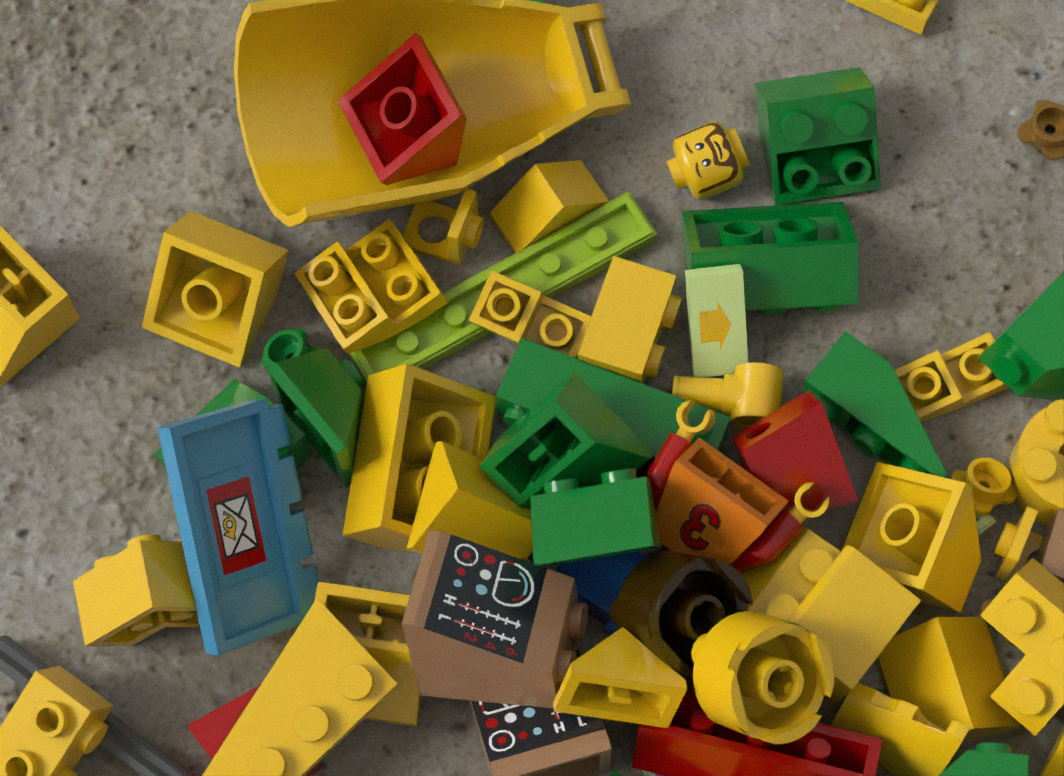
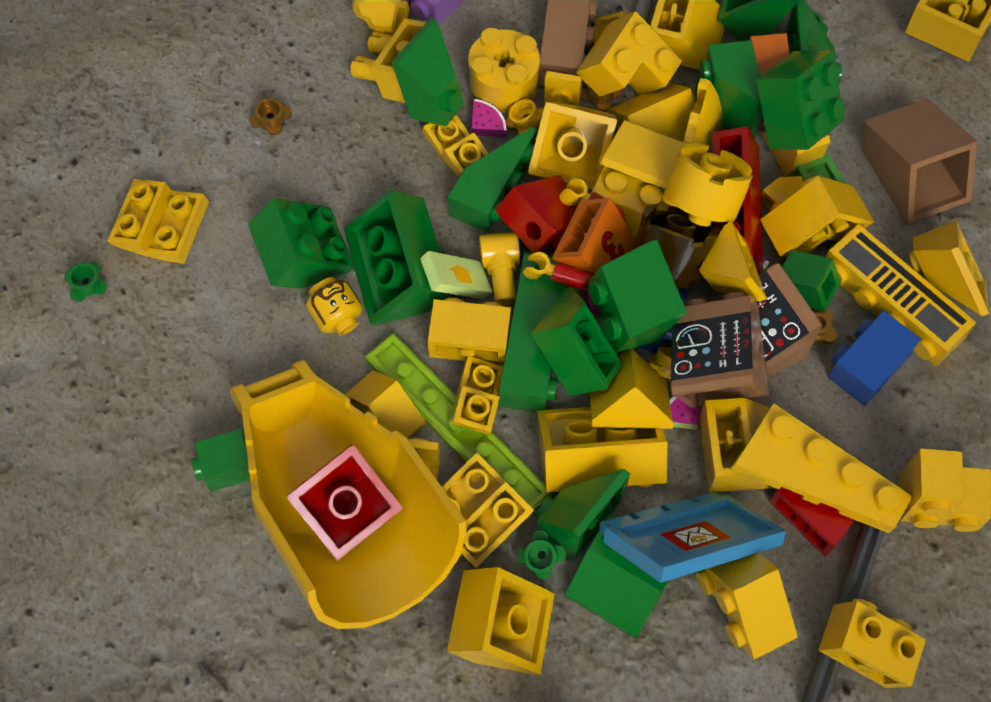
camera: 105 degrees left, 5 degrees down
none -> dark pink tile [471,98,507,137]

